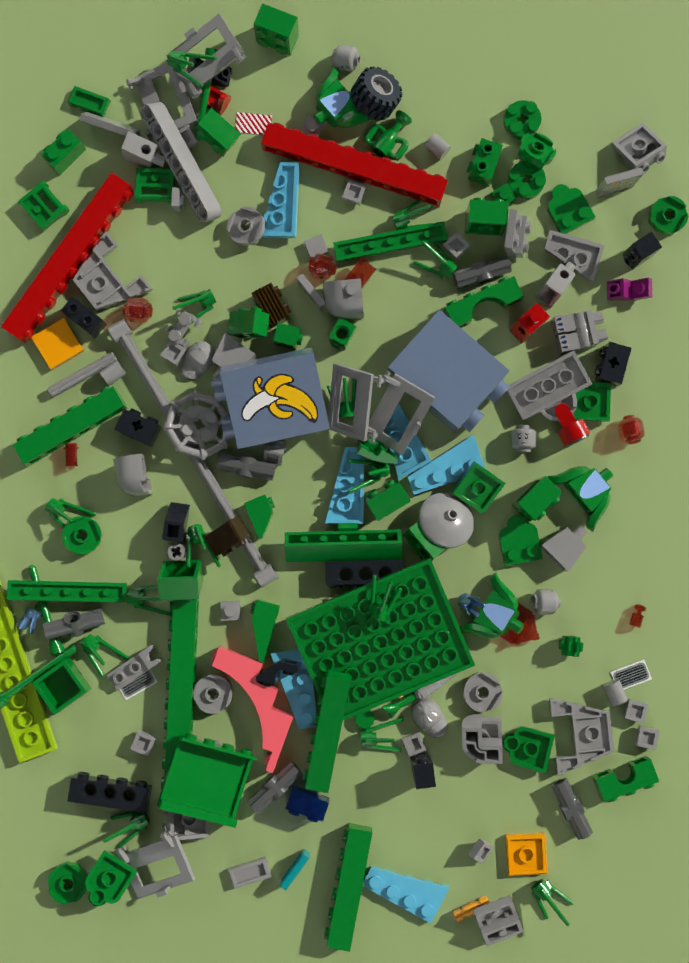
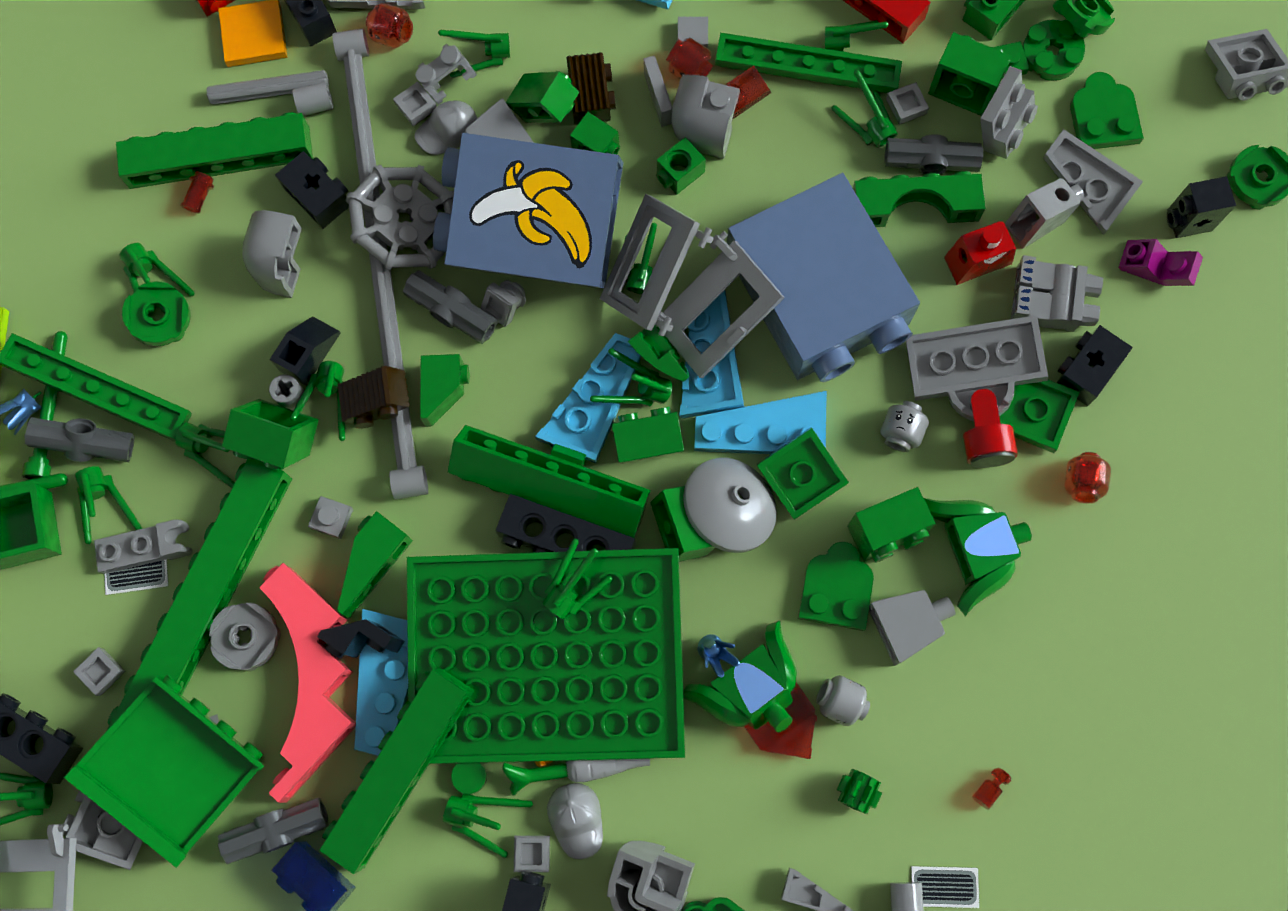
camera: 30 degrees right, 10 degrees down
light grey plate [463,672,502,712] -> none
light grey tile [596,168,643,197] -> none

